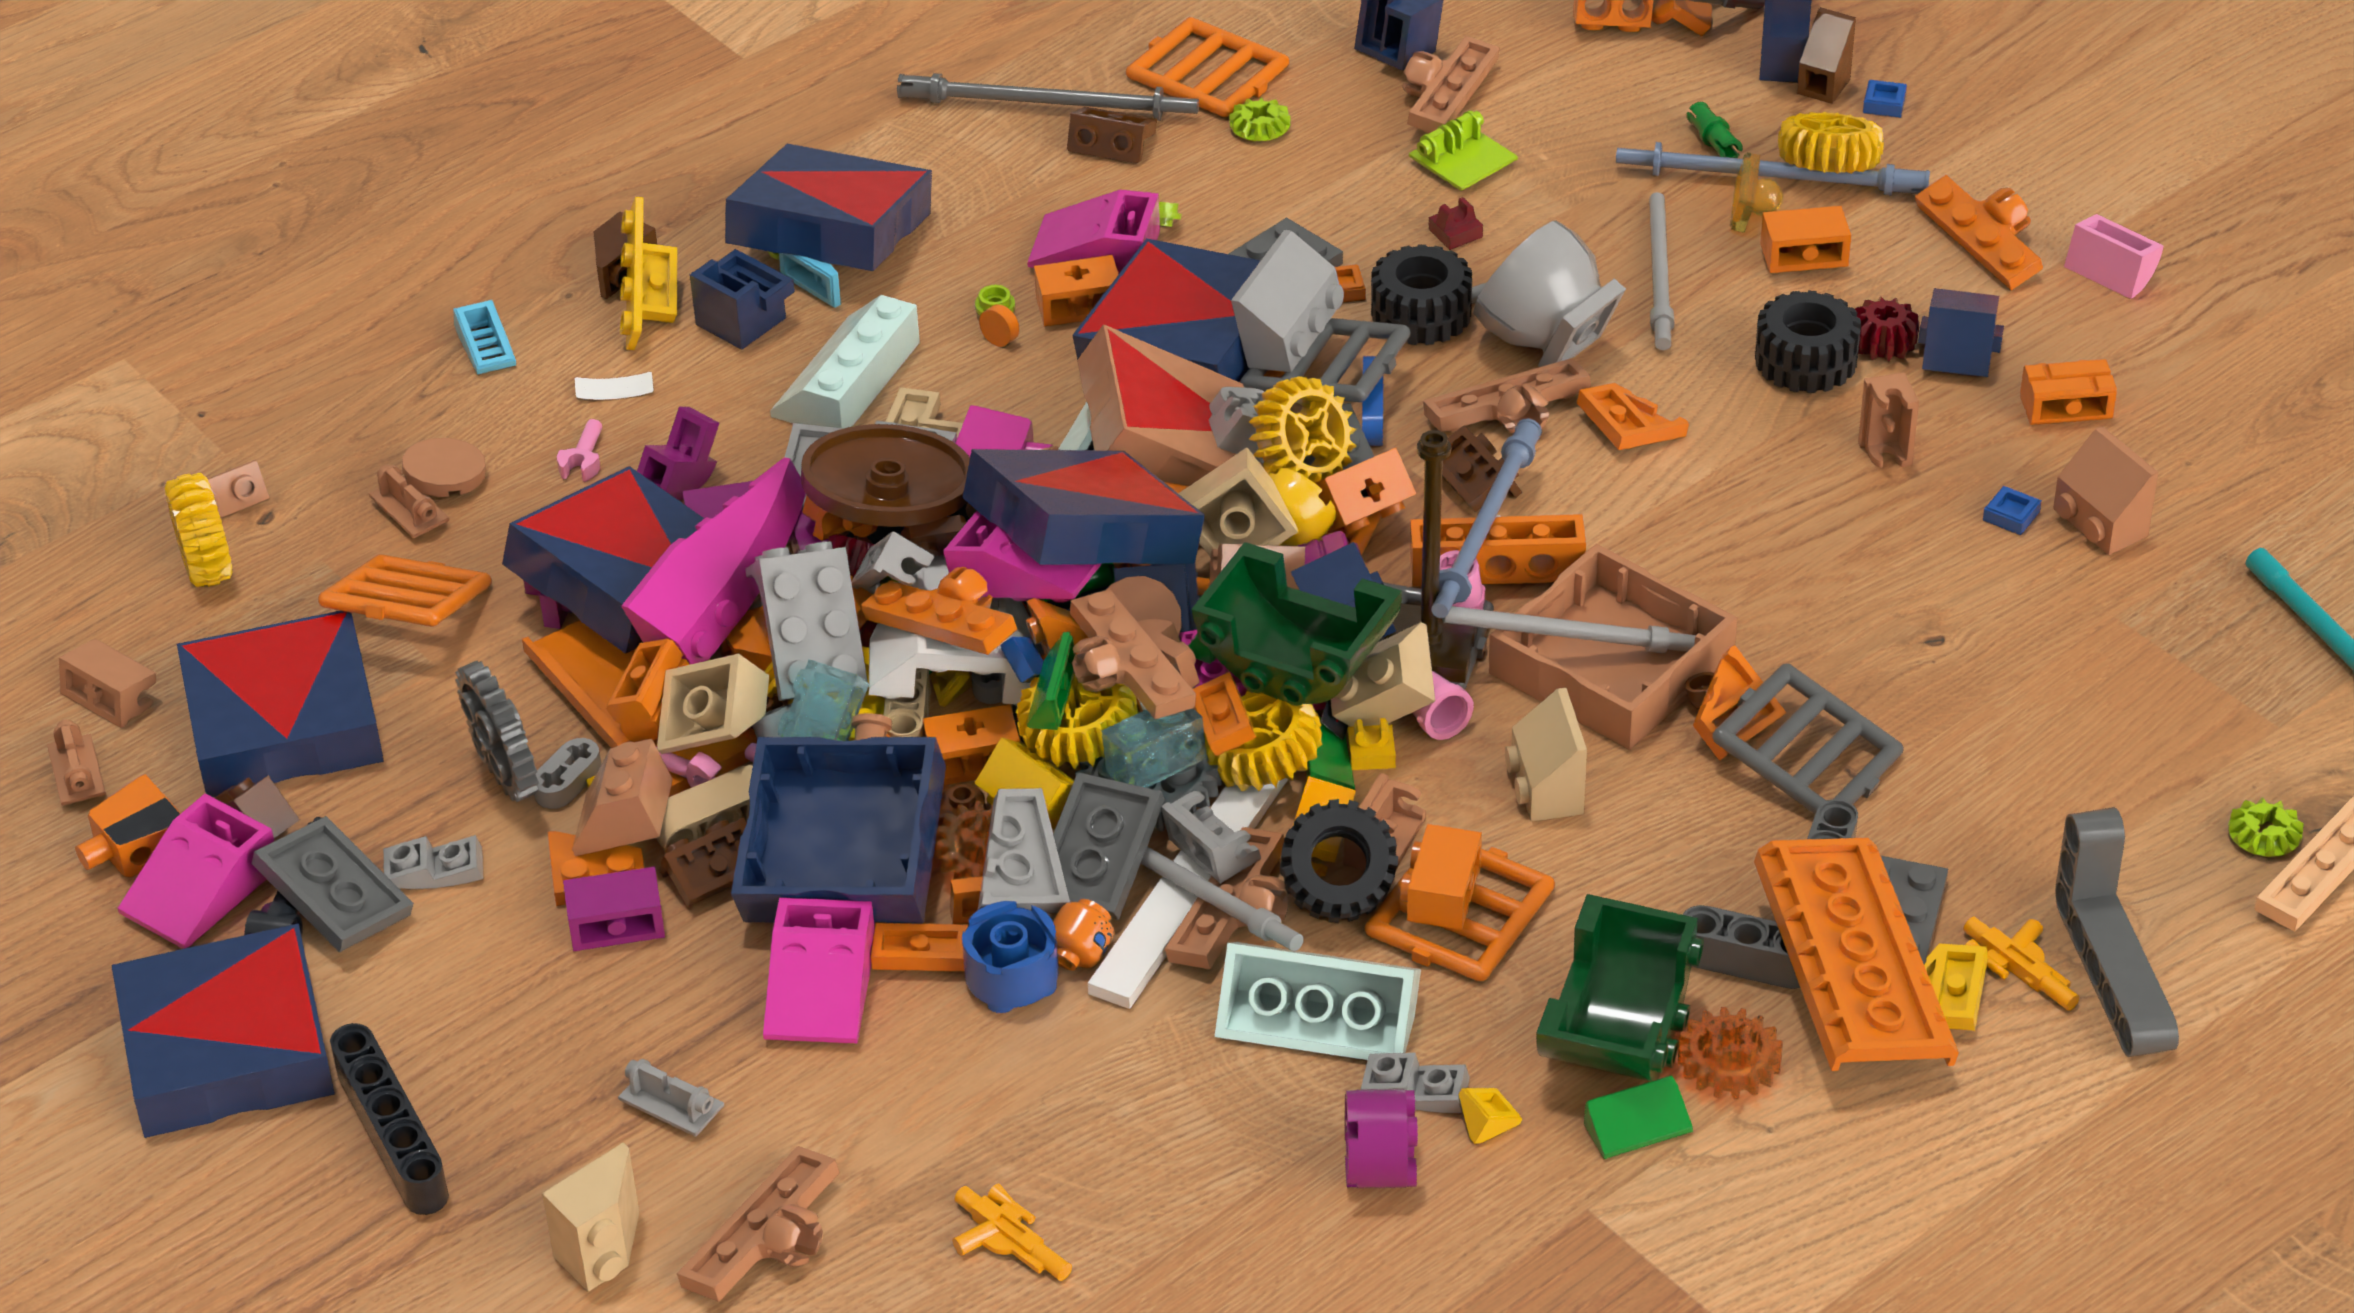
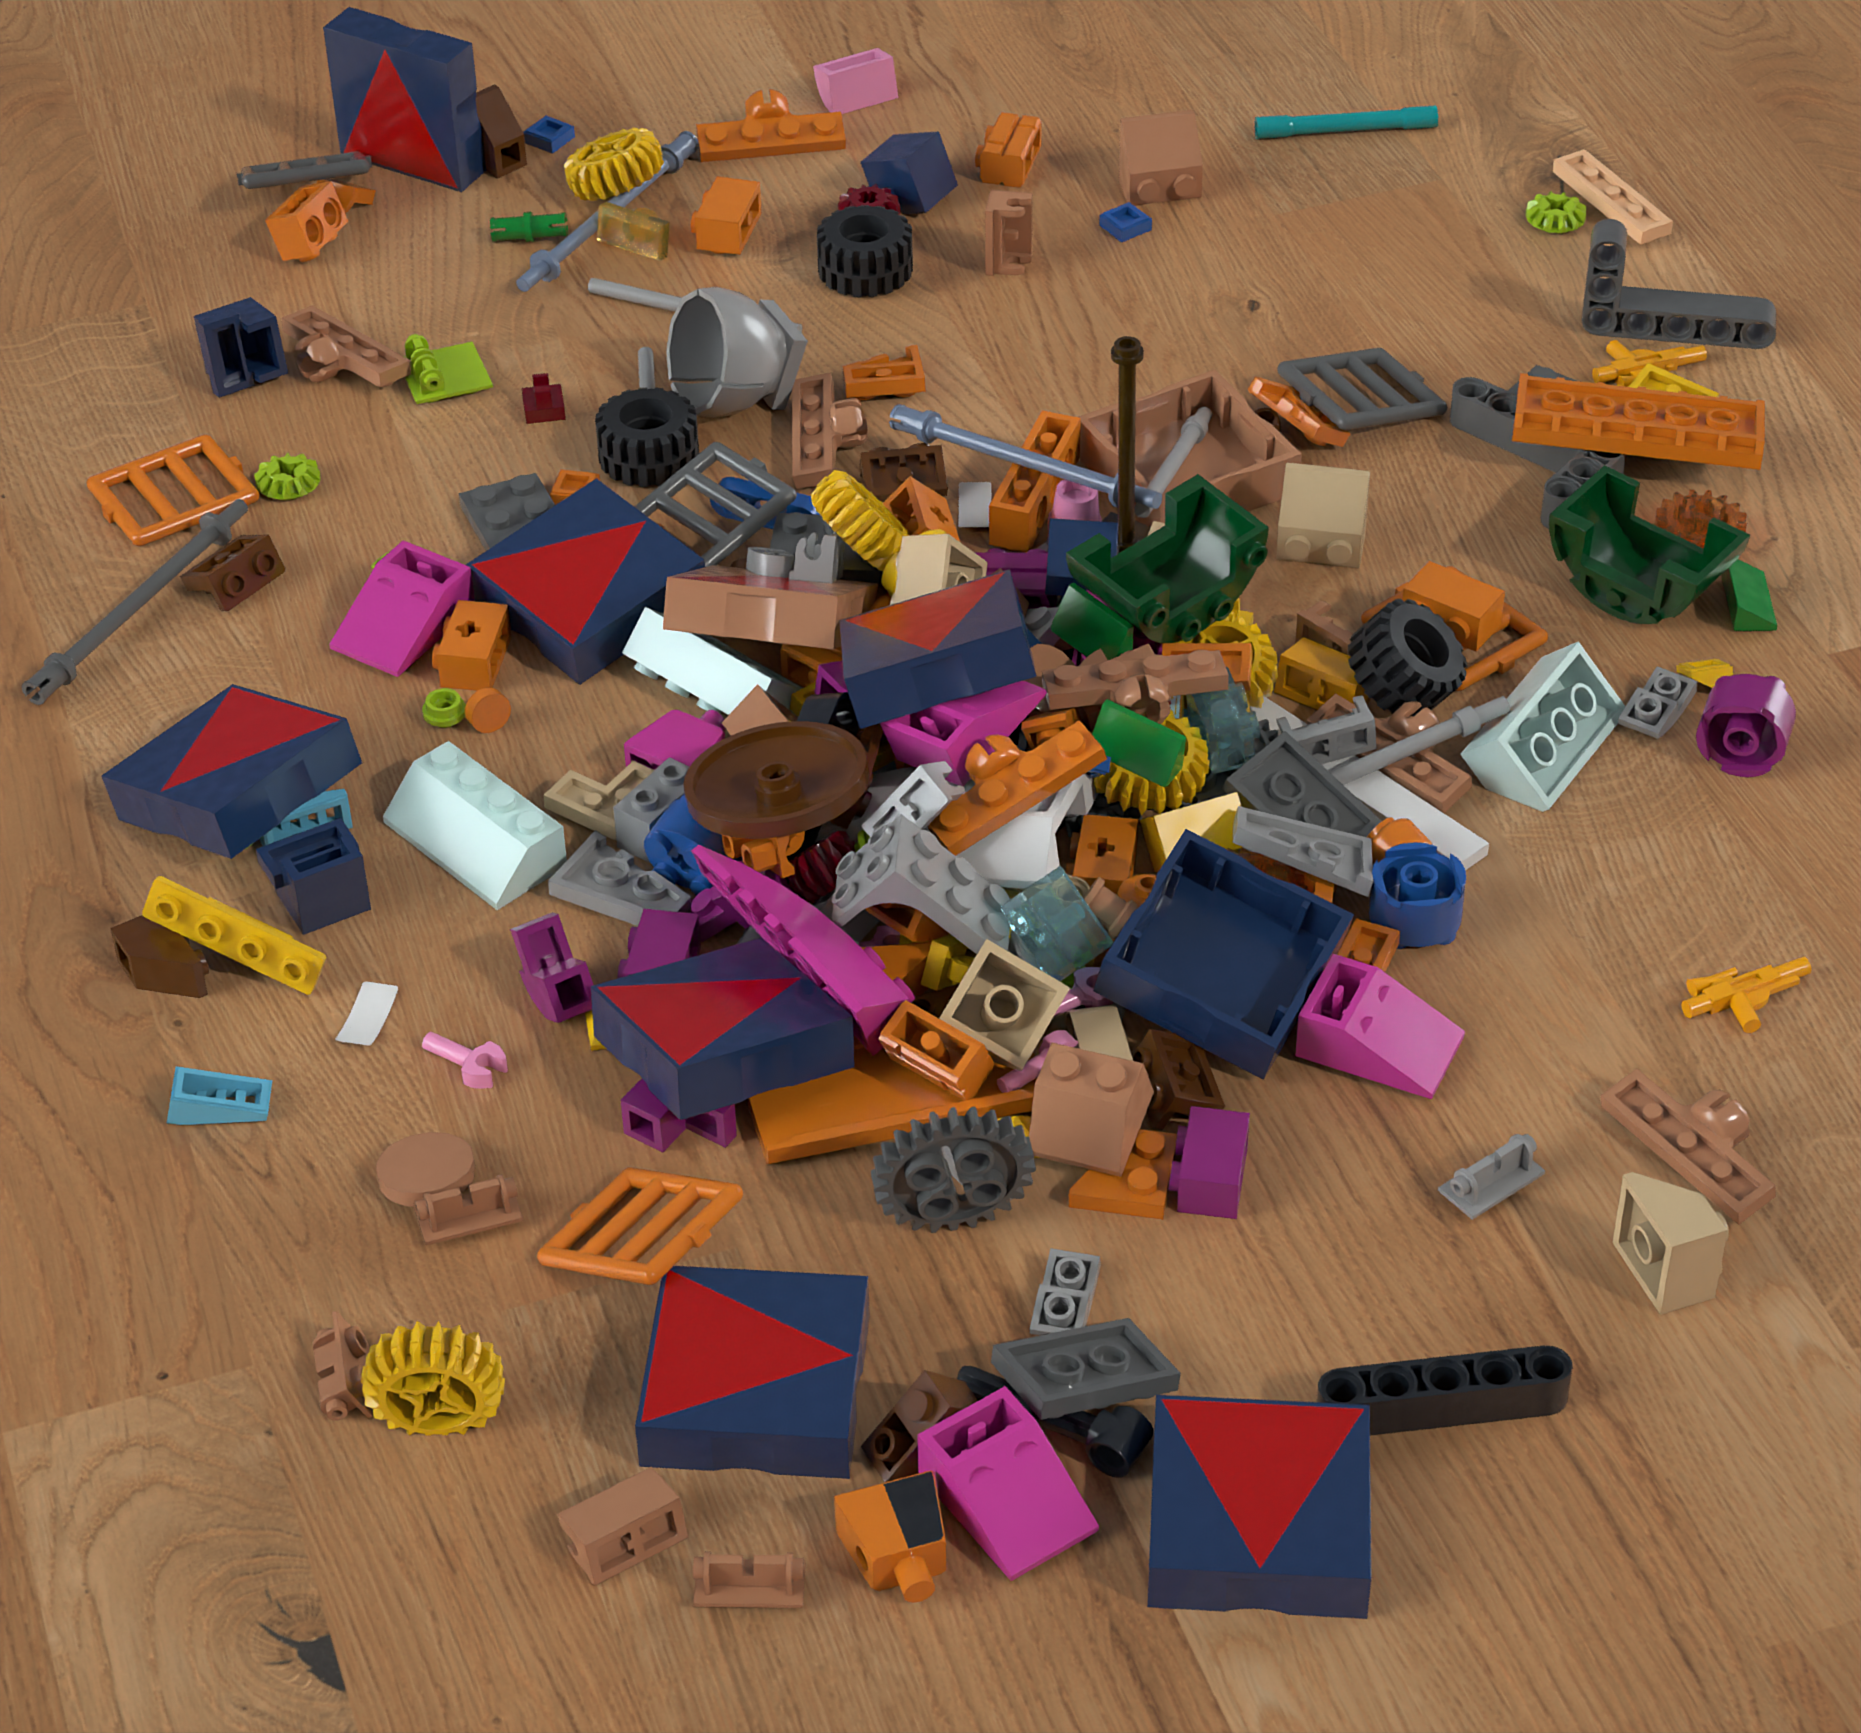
camera: 70 degrees left, 0 degrees up
light grey slope [1231,230,1344,372] -> none

